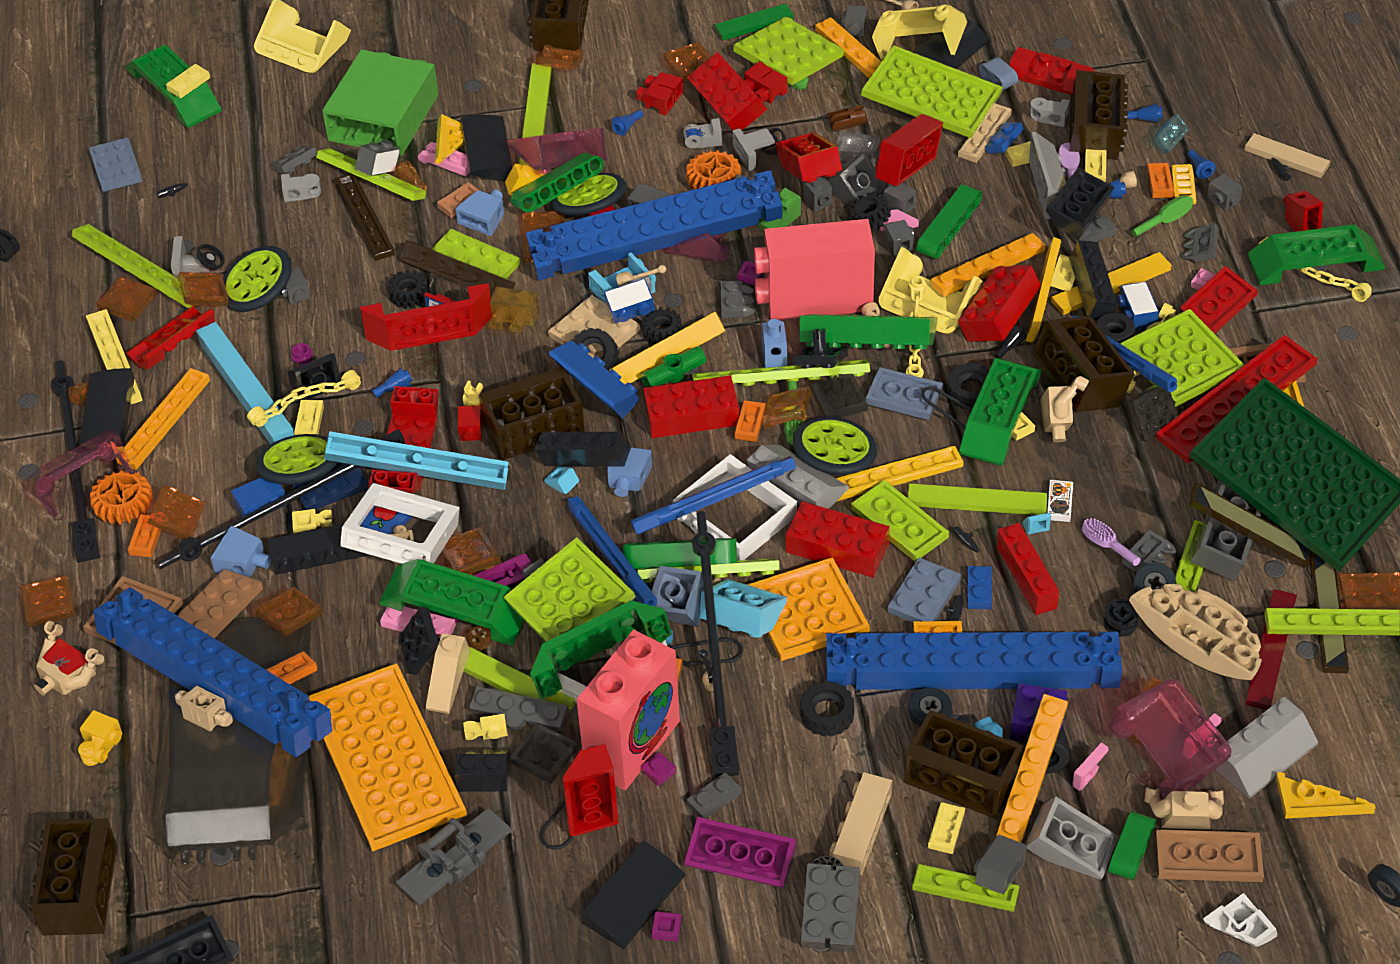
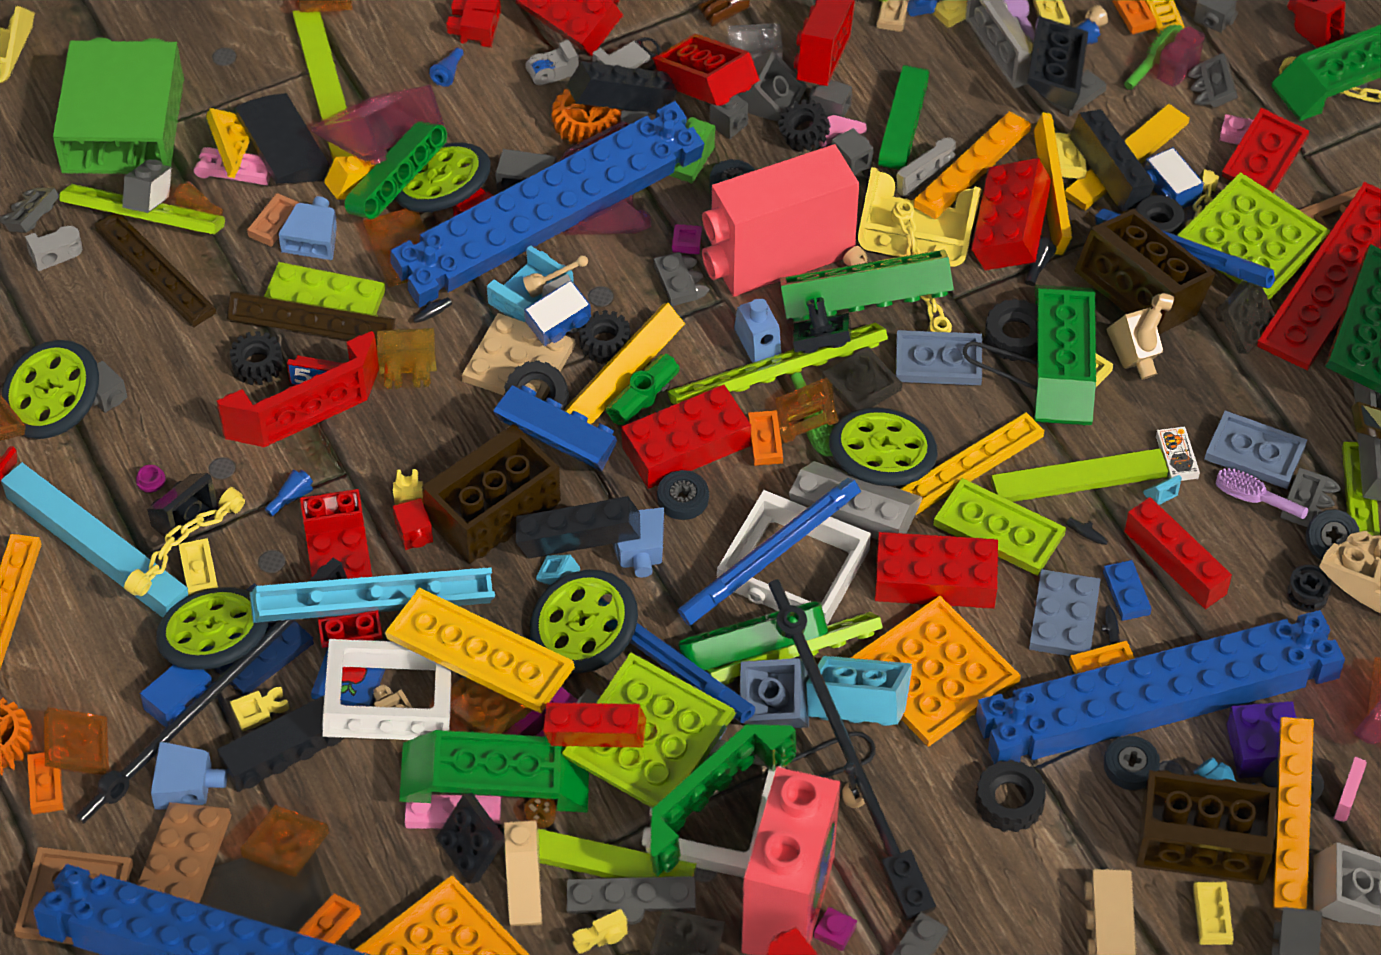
camera: 20 degrees left, 5 degrees up
none -> yellow plate [385,588,574,713]
none -> black helmet [413,297,452,323]
none -> lime wedge [530,569,638,674]
none -> red brick [543,703,646,748]
none -> black brick [566,61,678,114]
none -> black bush [657,470,709,520]
none -> light grey hinge [897,137,956,197]
none -> clear pink brick [1157,26,1205,87]
none -> sand blue plate [1204,411,1307,489]

